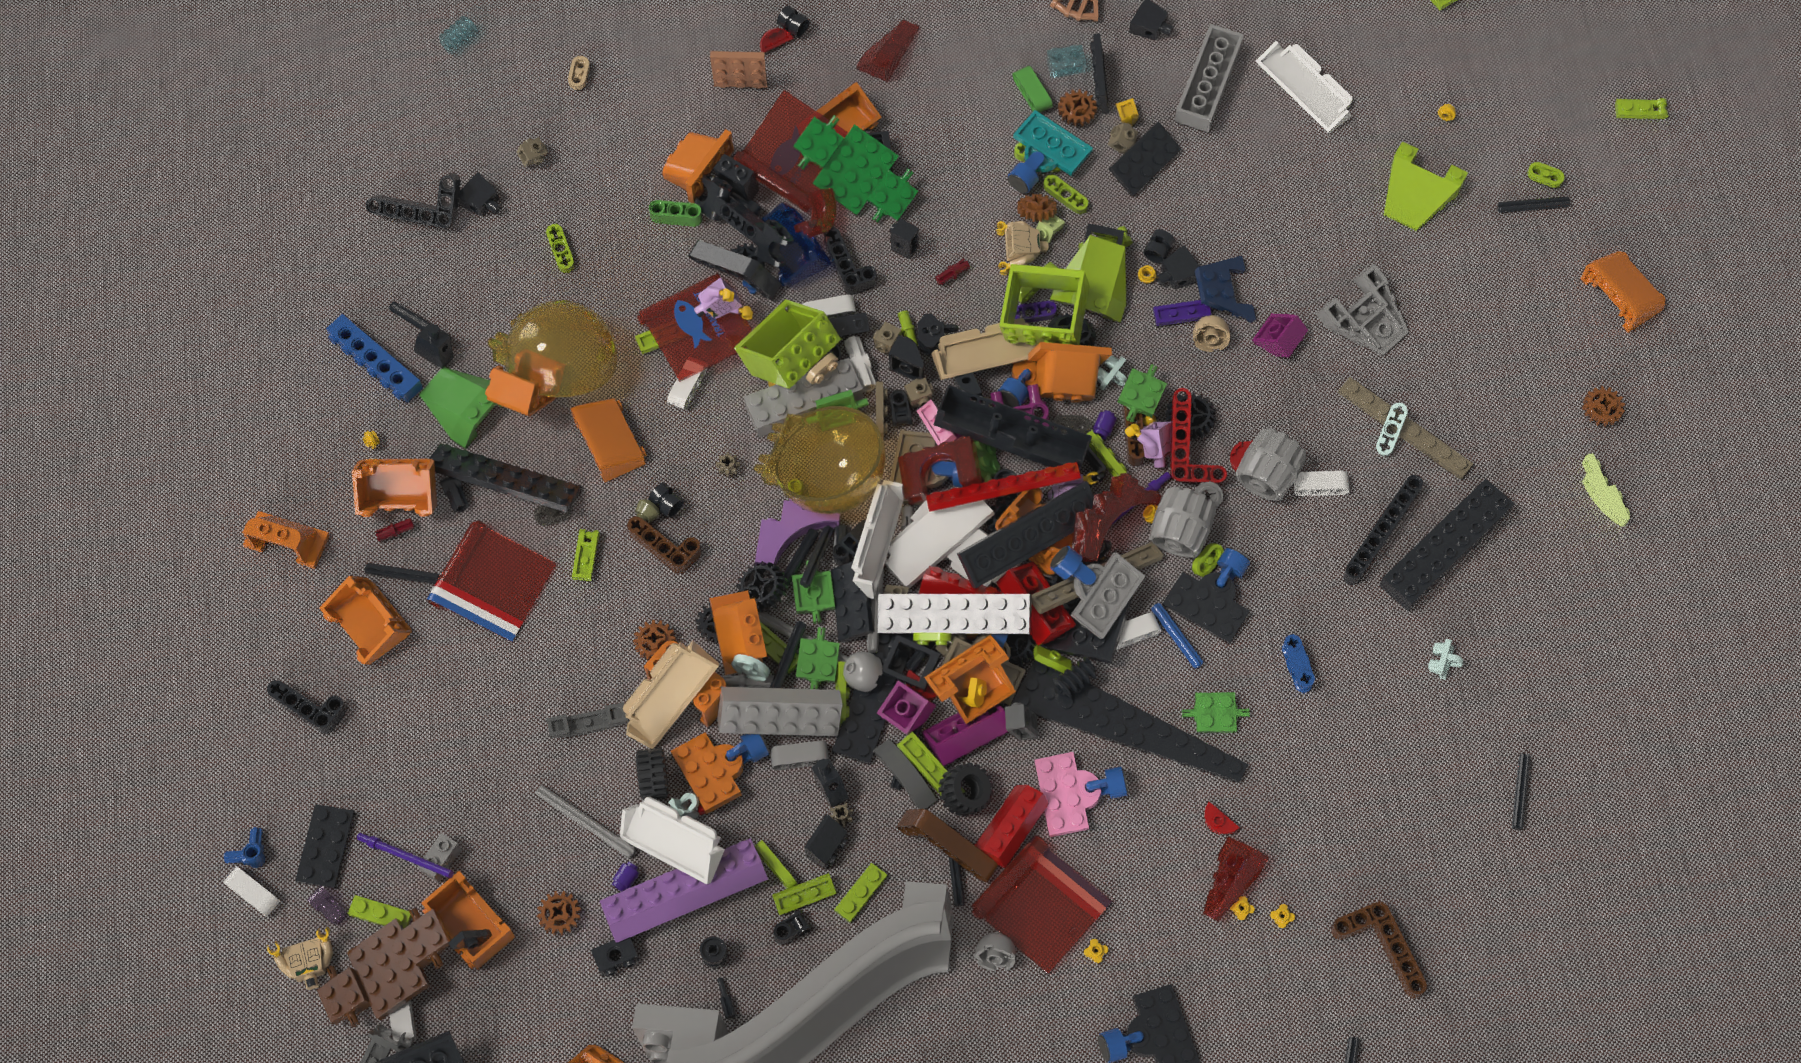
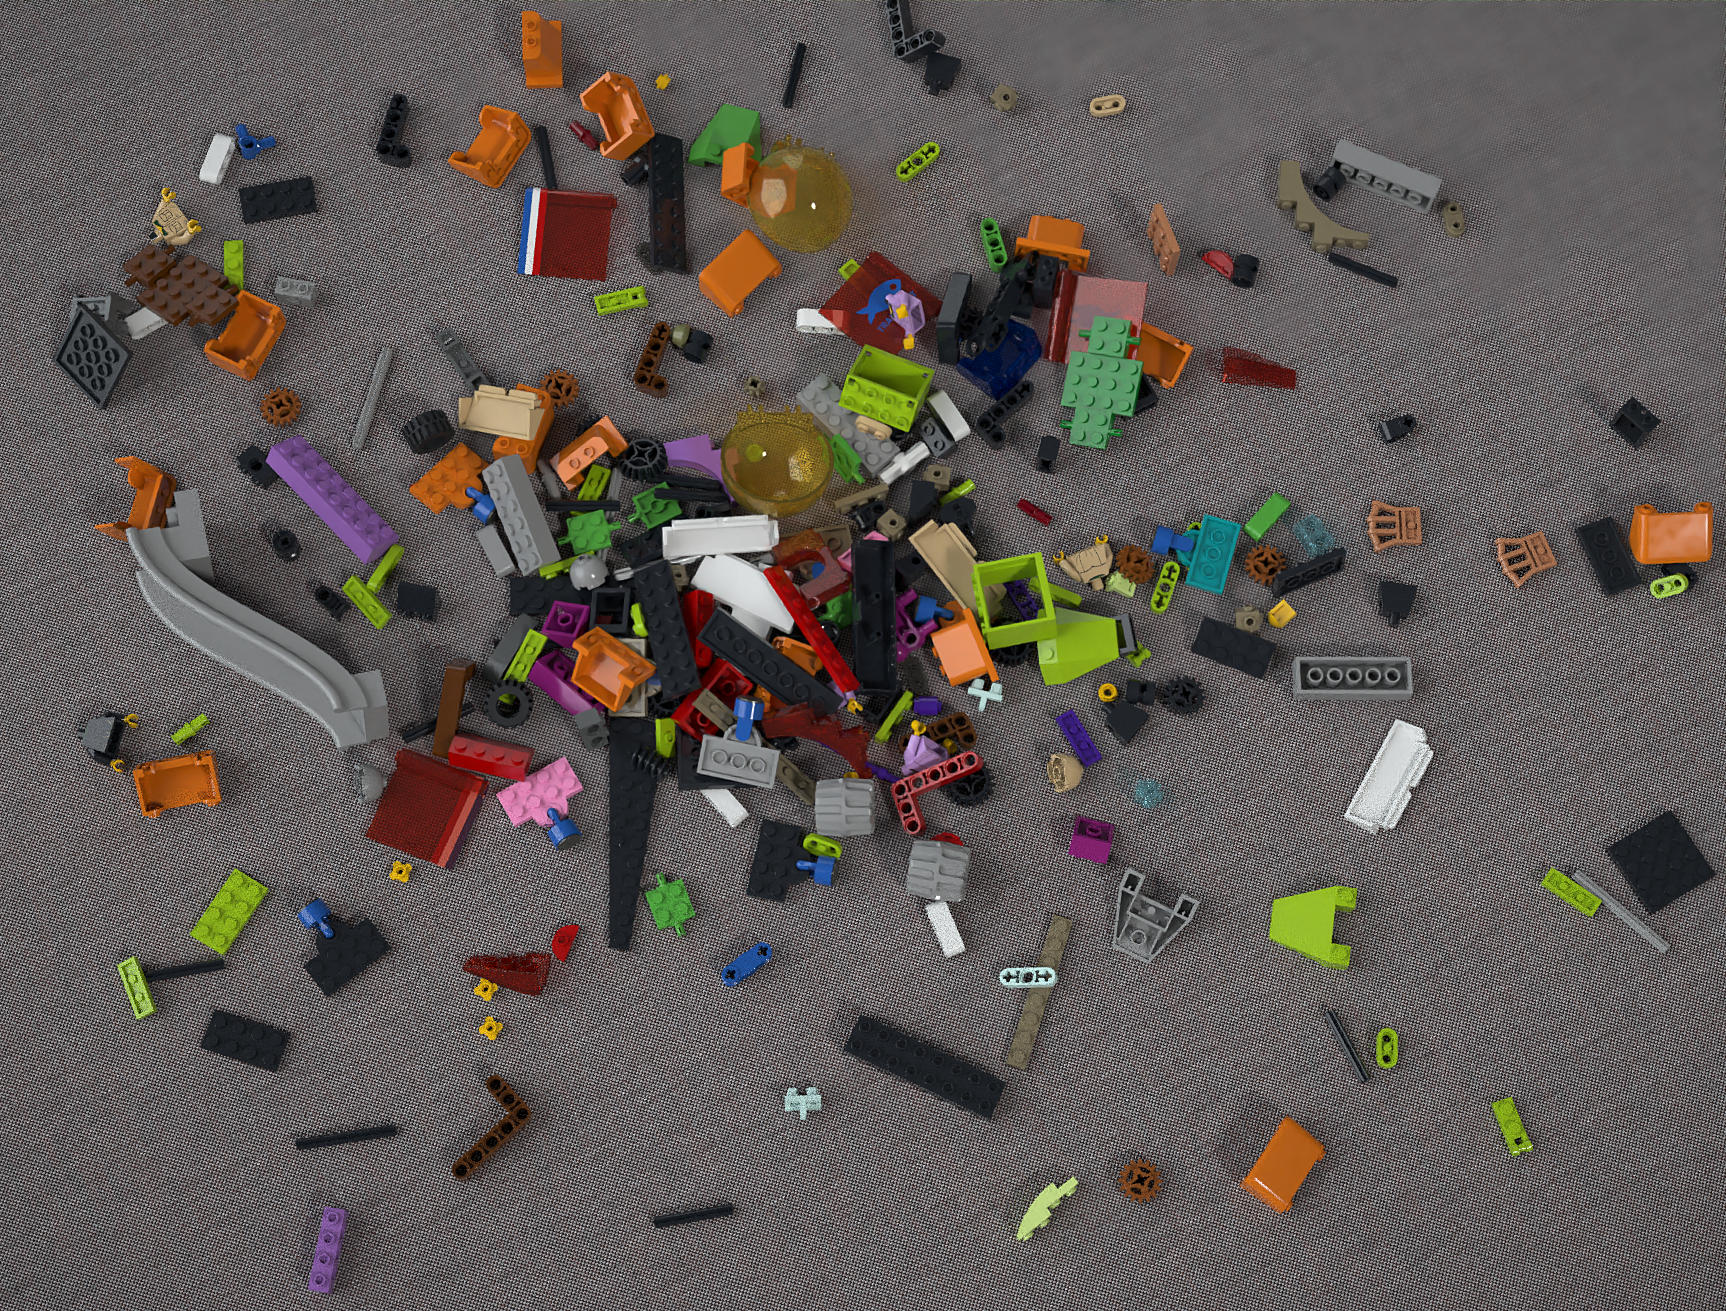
camera: 65 degrees right, 5 degrees up
clear purple piece [306,885,348,926] -> none
blue brick [326,314,423,403] -> none
dark purple bar [357,833,454,878] -> none
black torso [414,324,454,369] -> none
black plate [449,929,493,949] -> none
dark purple brick [611,862,640,892] -> none
white slope [619,797,725,884] -> none
light aqua hips [668,793,699,819] -> none
black axle [717,977,737,1019] -> none
light aqua tile [731,654,770,681] -> none
clear red arch [794,188,837,238] -> none
black torso [811,759,849,808] -> none
dark tan gear [829,803,853,828] -> none
lime plate [834,863,888,923] -> none
yellow plate [958,678,987,707] -> none
bright green plate [1117,364,1167,422] -> none
blue axle [1151,603,1203,669] -> none
light grey gear [1194,481,1223,508] -> none
dark blue wing [1195,256,1256,323] -> none
black beam [1343,475,1423,585] -> none
yellow plate [1438,104,1456,121] -> none
none -> clear light blue brick [1133,779,1164,809]
none -> black gear [1163,675,1206,717]

